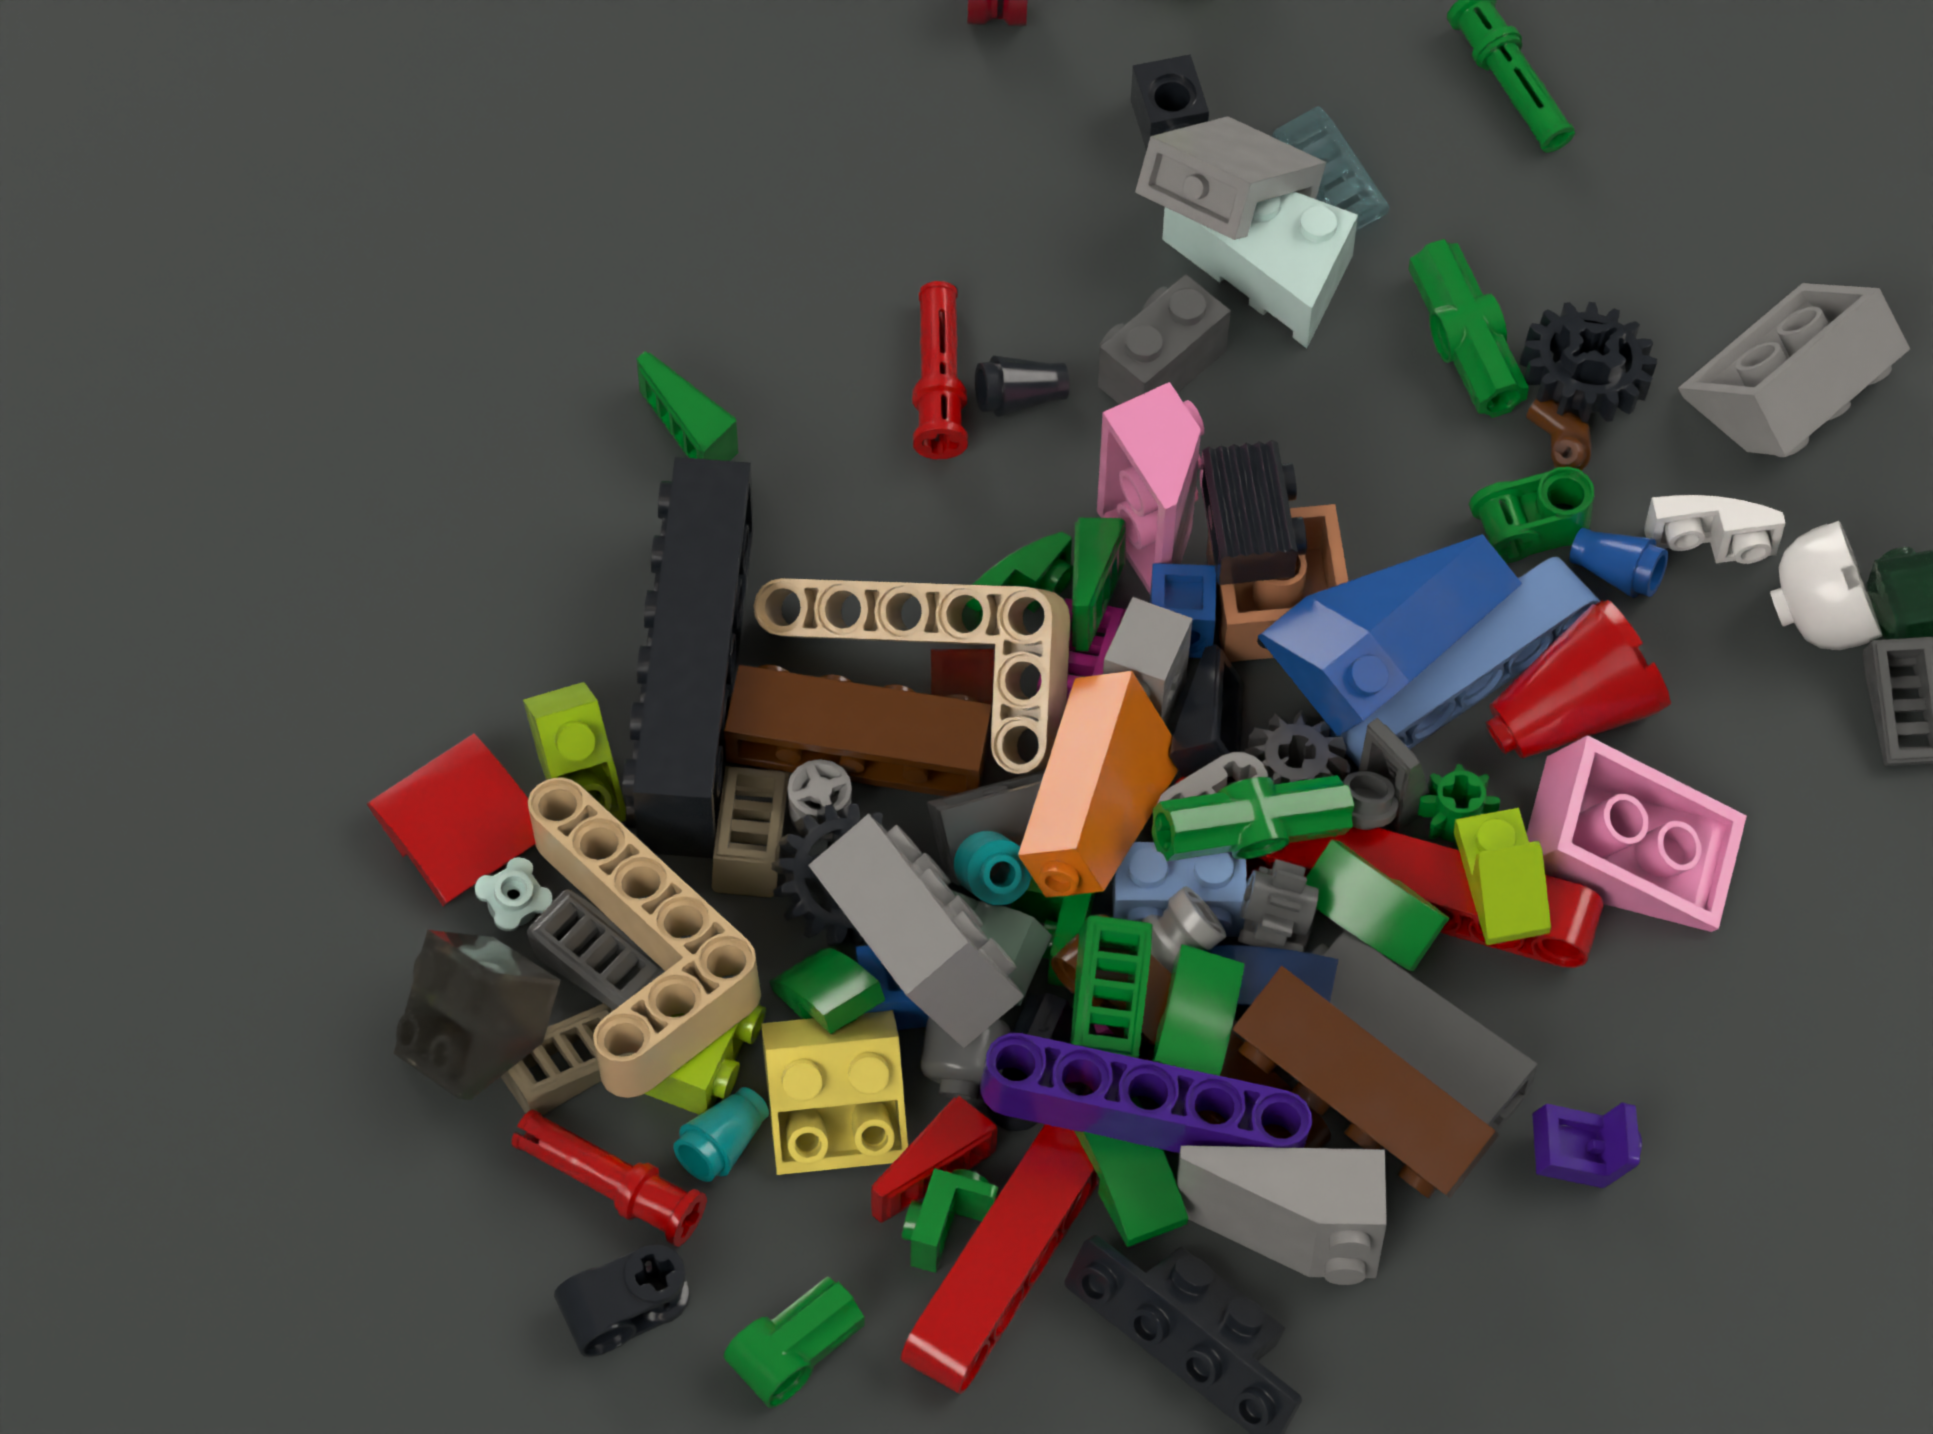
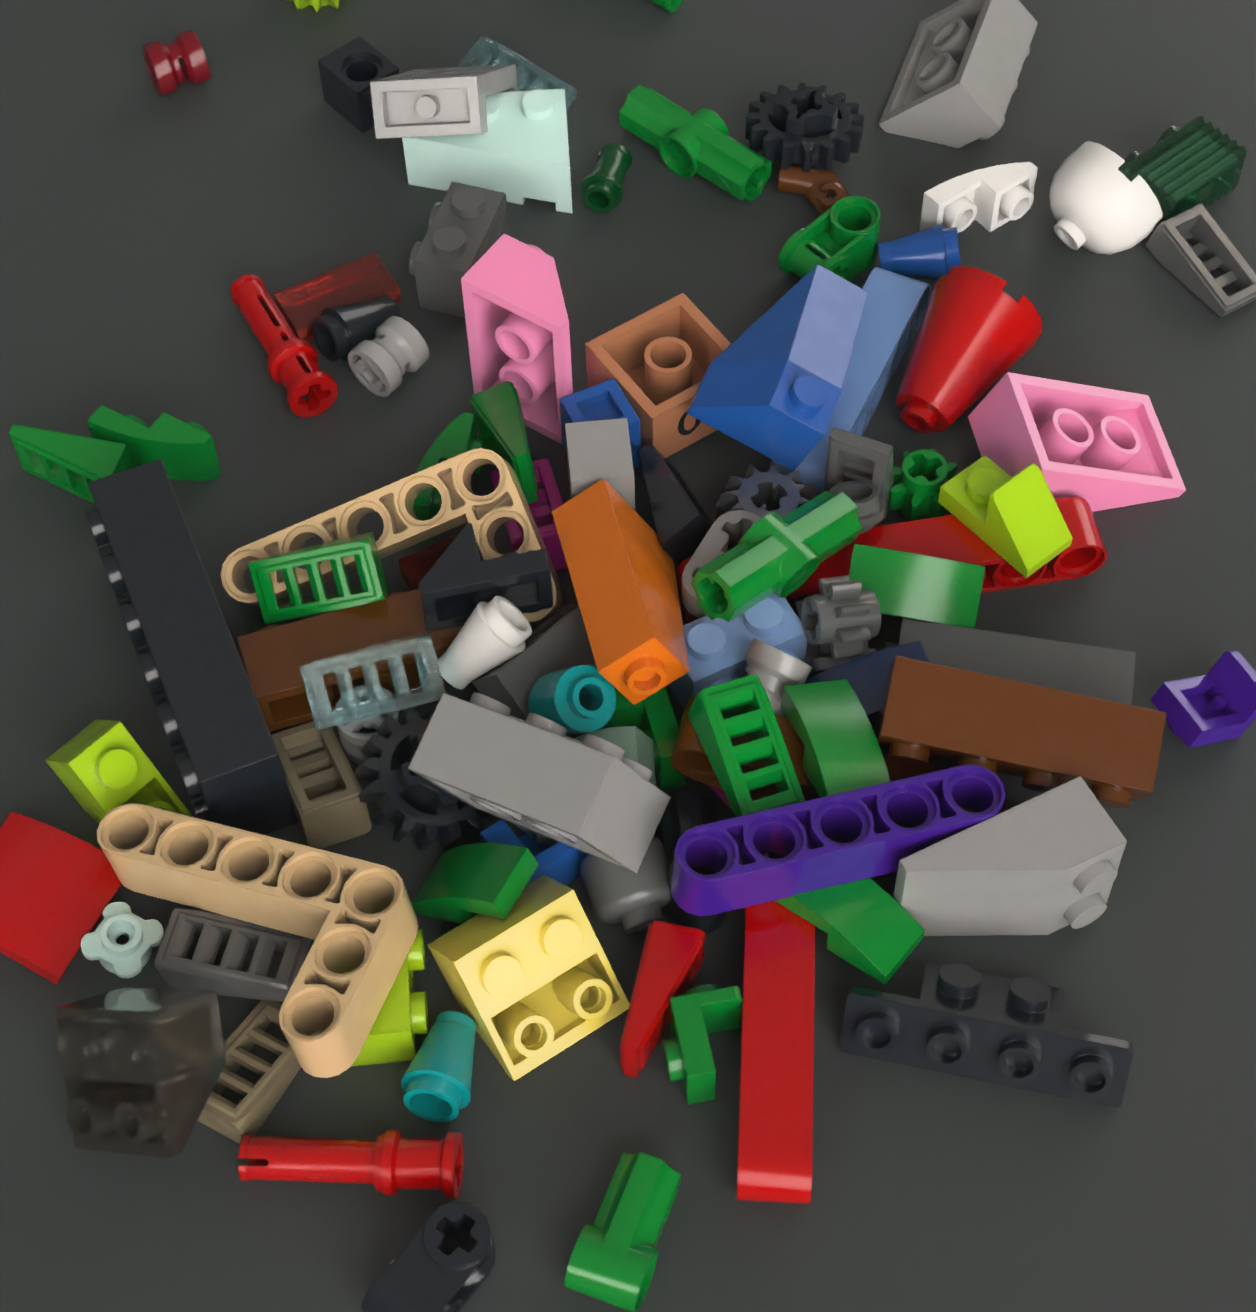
camera: 25 degrees left, 5 degrees down
black brick [1200,440,1307,585] -> none
none -> green slope [87,405,222,481]
none -> green slope [248,531,389,624]
none -> clear red tile [273,252,402,341]
none -> clear light blue slope [299,632,446,730]
none -> light grey wheel [348,316,430,397]
none -> black slope [418,523,553,632]
none -> white cone [436,596,532,690]
none -> dark green pin [580,143,633,213]

